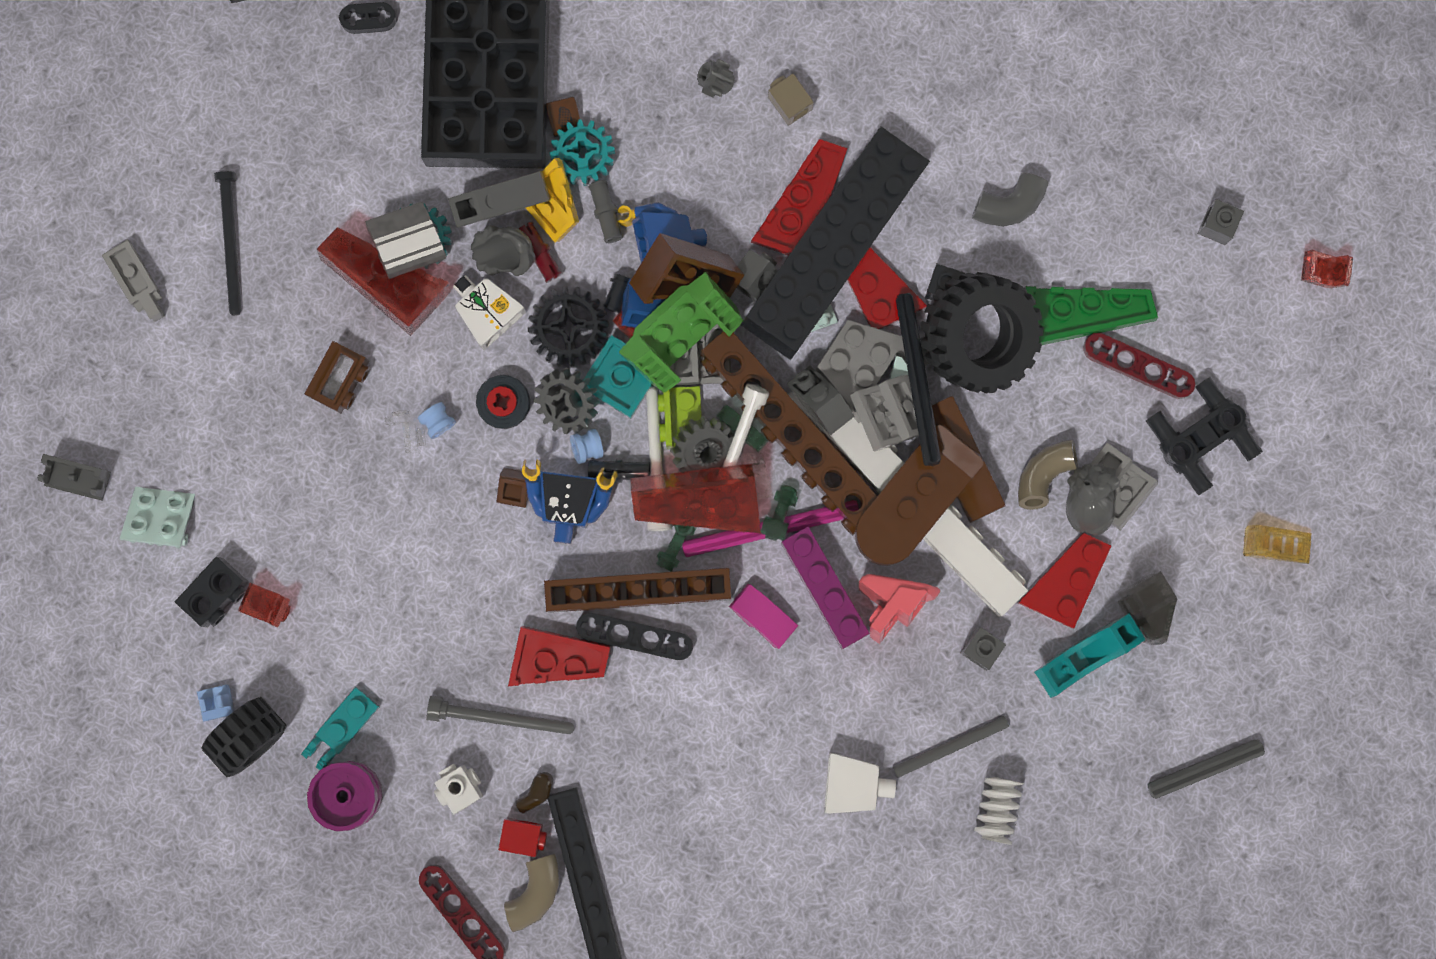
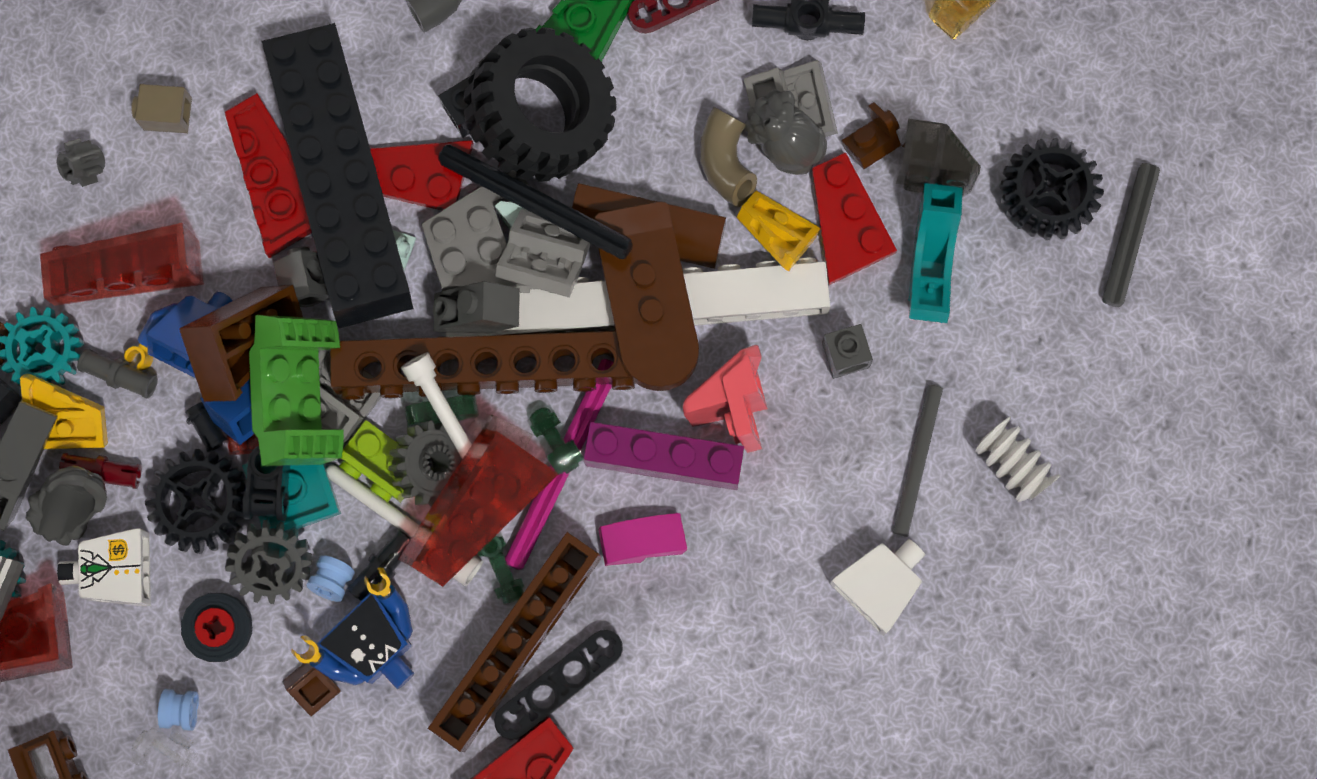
camera: 50 degrees left, 5 degrees down
none -> clear red wedge [40,223,204,306]
none -> black piece [243,446,290,521]
none -> yellow wing [737,190,821,271]
none -> reddish brown bracket [841,102,901,169]
none -> black gear [999,138,1104,240]

